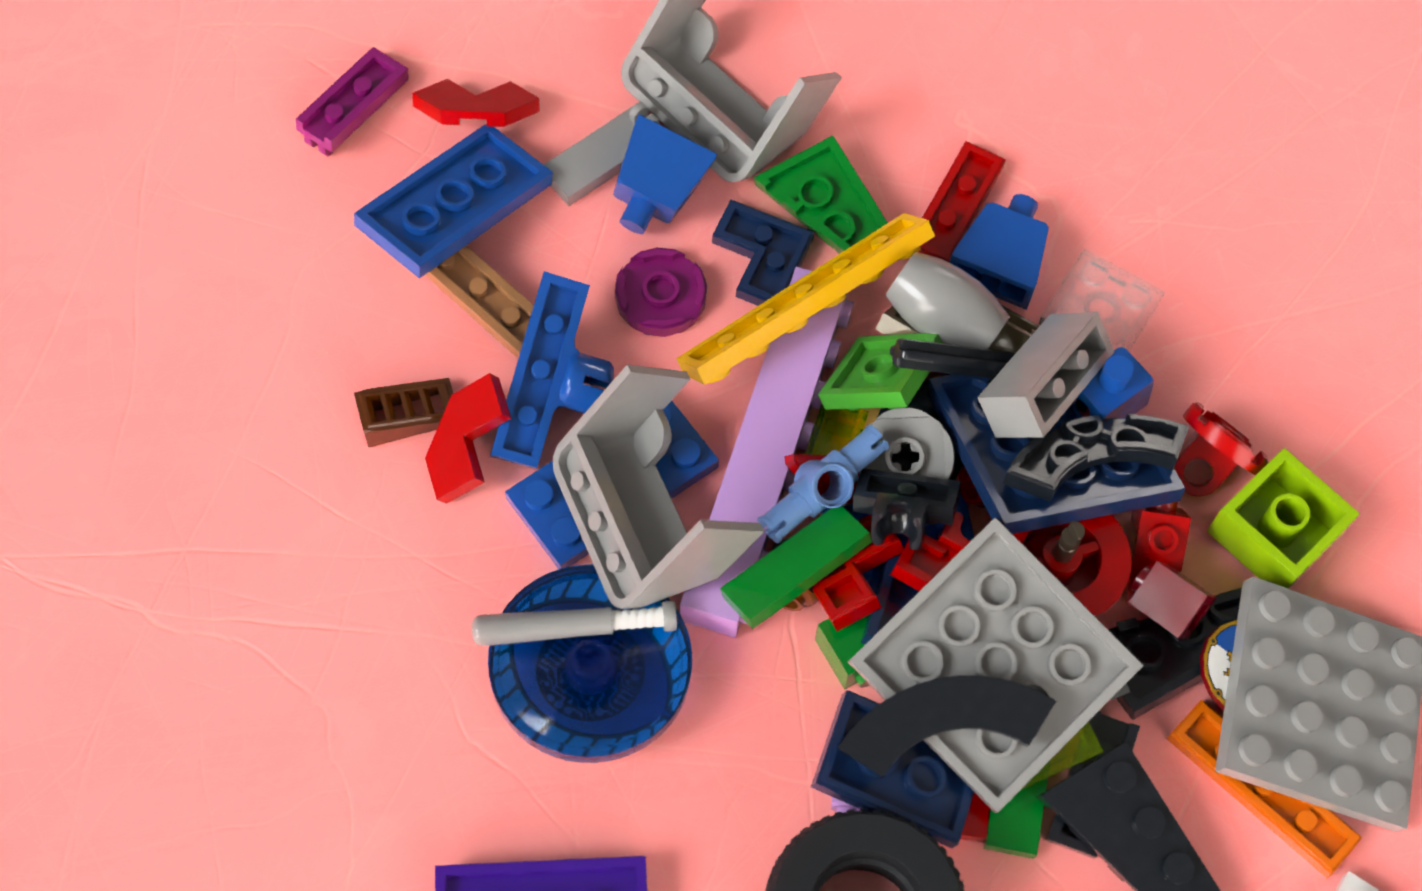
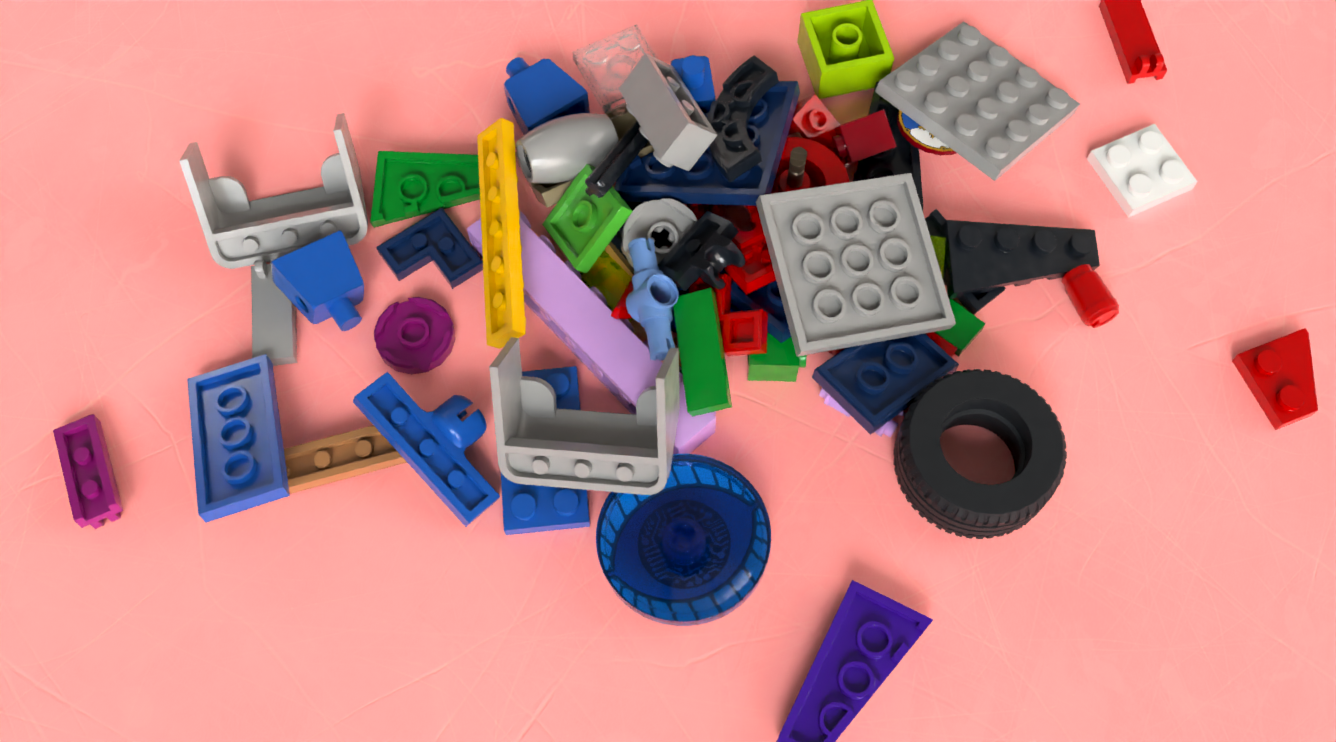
camera: 55 degrees left, 0 degrees up
reddish brown slope [354,378,454,448] -> none
red tile [412,78,540,127] -> none
tile [425,373,511,504] -> none
light grey piece [472,600,677,646] -> none
black tile [837,675,1057,777] -> none
red tile [919,141,1006,263] -> none
orange tile [1166,699,1363,878] -> none
red tile [1174,402,1269,497] -> none

